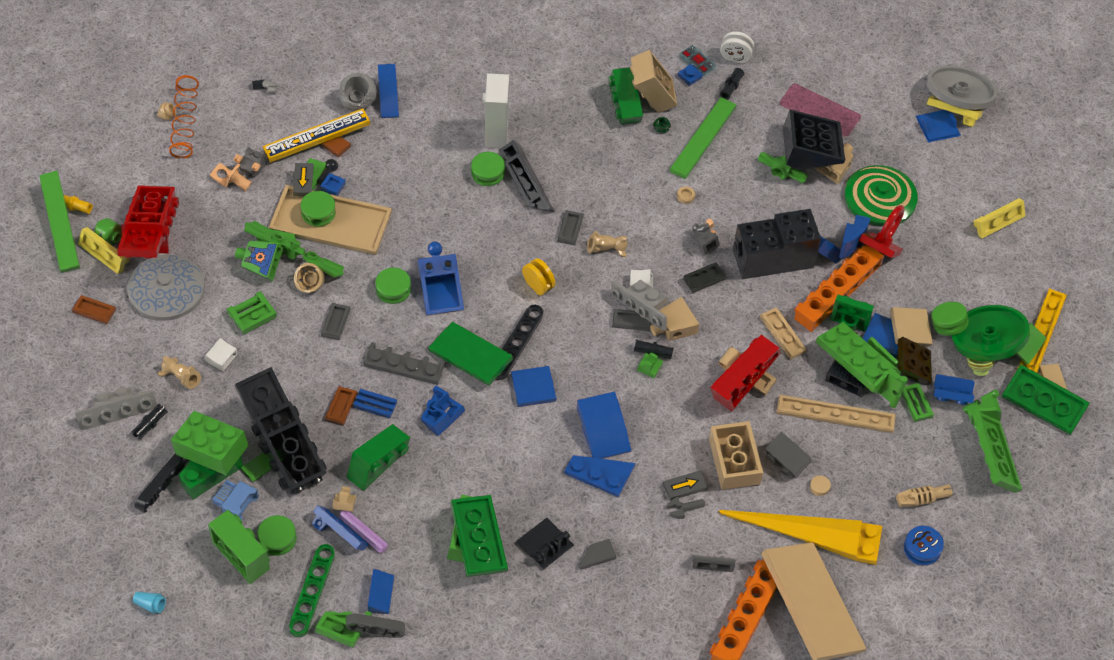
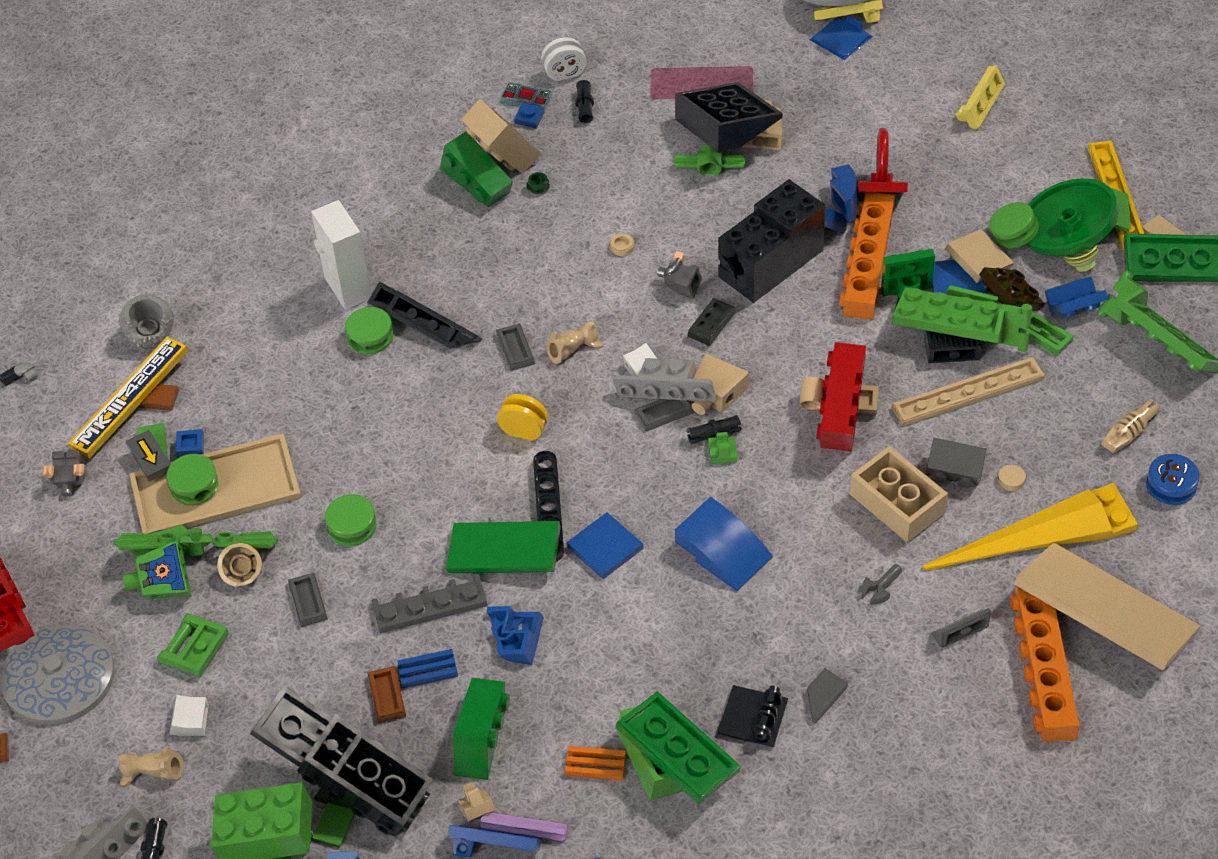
camera: 25 degrees left, 5 degrees down
light nougat bracket [210,163,252,192] -> none
black bar [317,159,338,185] -> none
blue slope [378,64,399,118] -> none
blue slope [417,241,464,315] -> none
blue wing [564,455,636,497] -> none
dark grey tile [663,470,708,501] -> none
bright green tile [670,97,737,179] -> none
tan tile [760,307,807,360] -> none
green dish [844,165,918,227] -> none
none -> orange tile [565,746,626,781]

